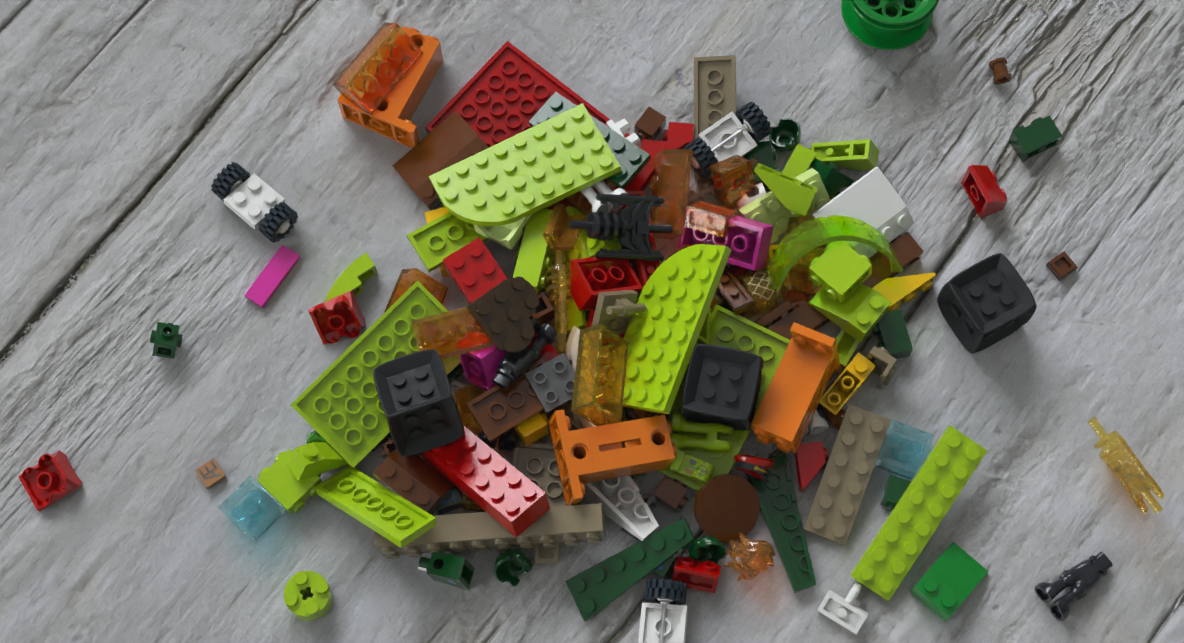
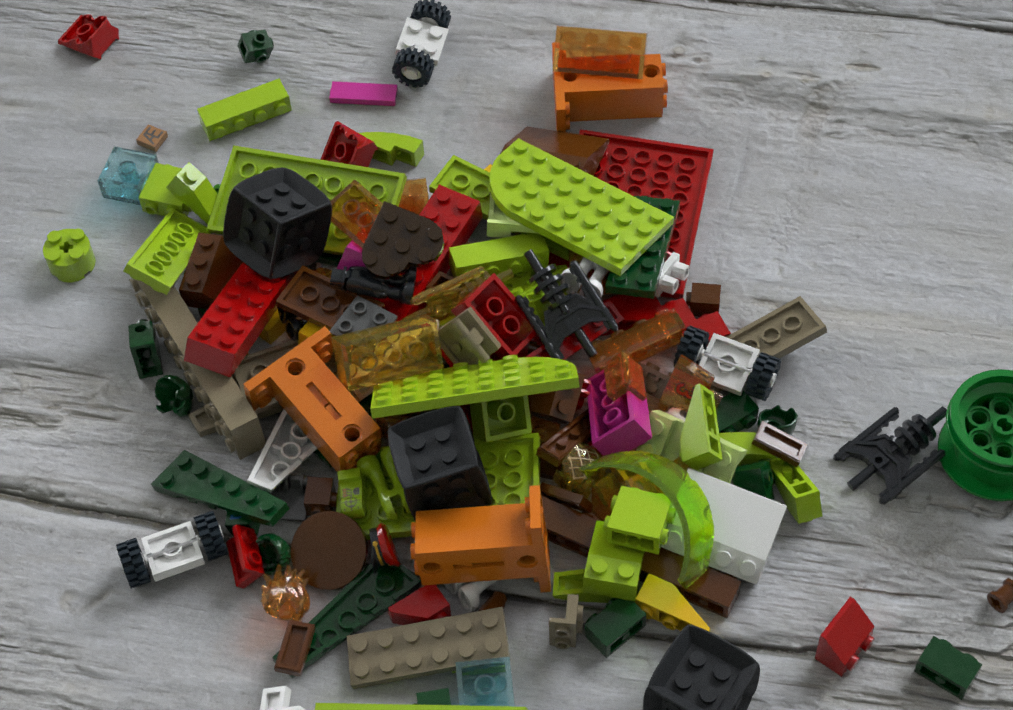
camera: 65 degrees right, 15 degrees down
clear orange panel [543,204,586,250] -> none
yellow slope [819,352,876,416] -> none
none -> lime brick [197,78,292,141]
none -> reddish brown tile [274,620,316,677]
none -> tile [751,421,808,467]
none -> black bar [833,406,947,505]

